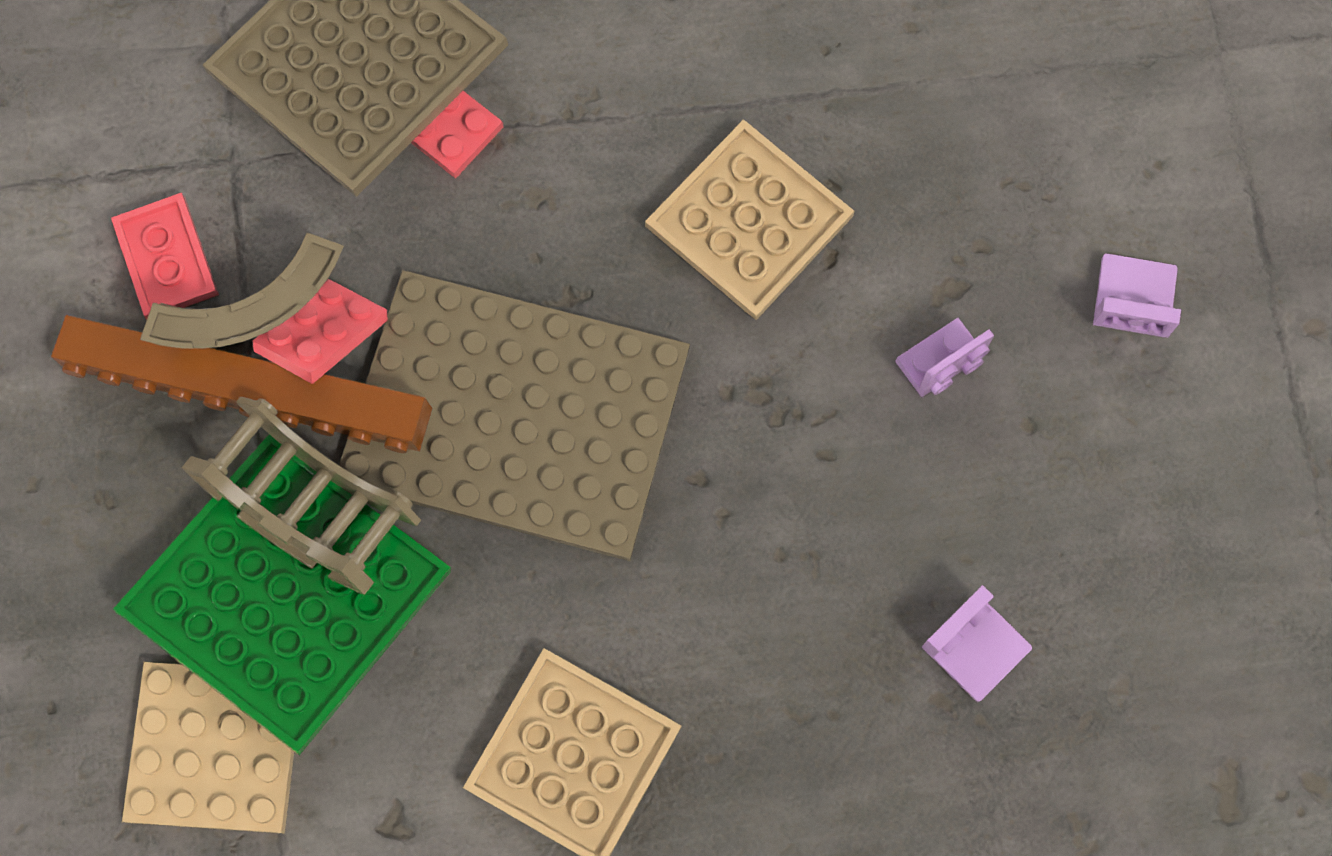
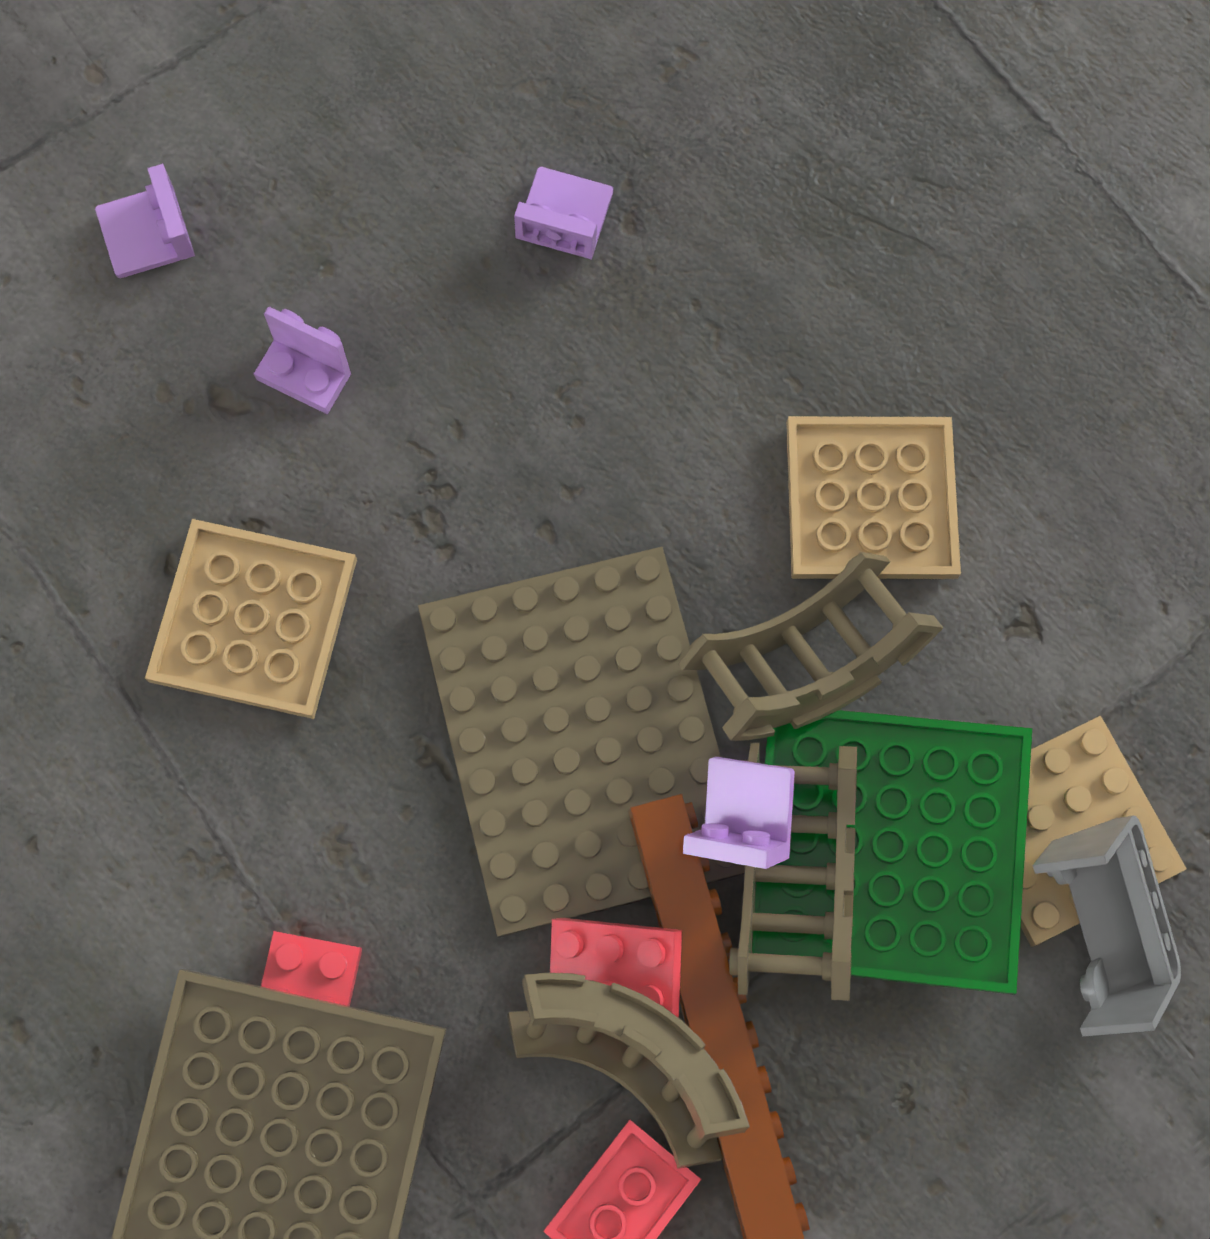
camera: 125 degrees left, 0 degrees up
none -> dark tan fence [679,552,943,741]
none -> lavender bracket [683,757,795,869]
none -> light grey windscreen [1033,815,1181,1037]

